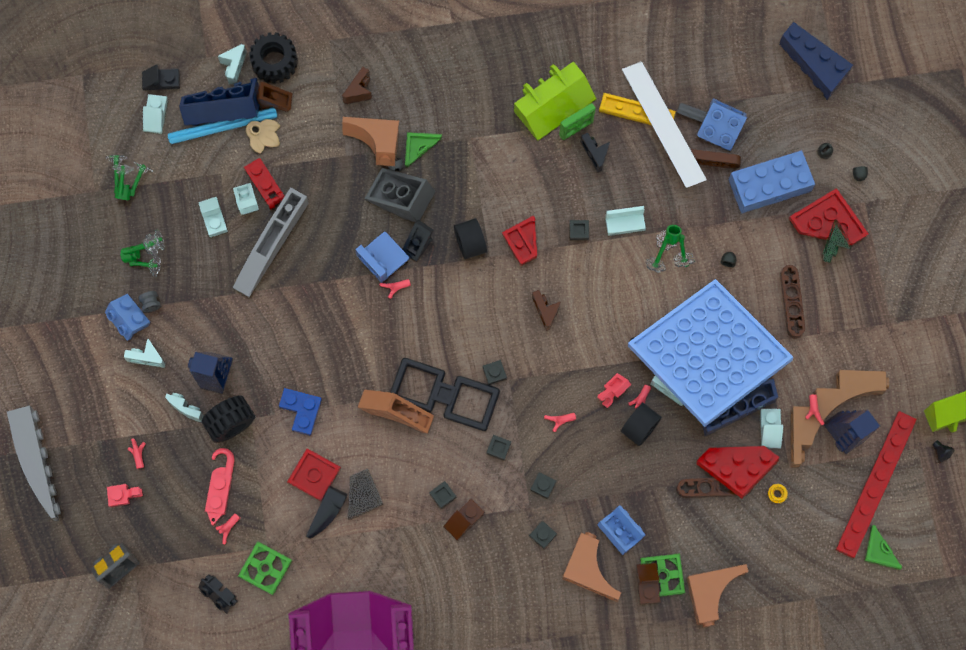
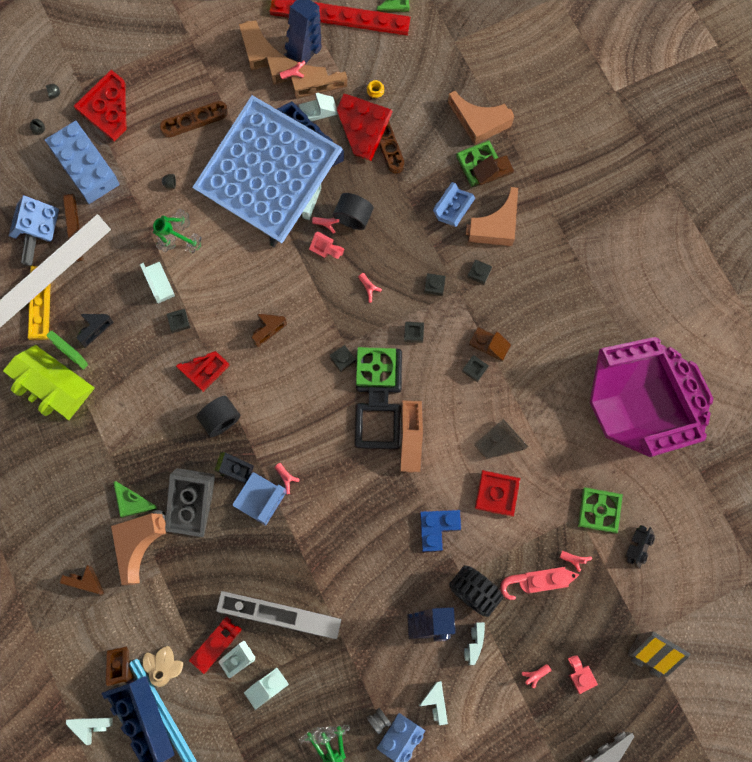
camera: 110 degrees left, 0 degrees up
black tyre [249,32,298,84] -> none
black piece [306,486,348,539] -> none
clear green slope [823,220,851,262] -> none
none -> bright green piece [356,347,396,387]

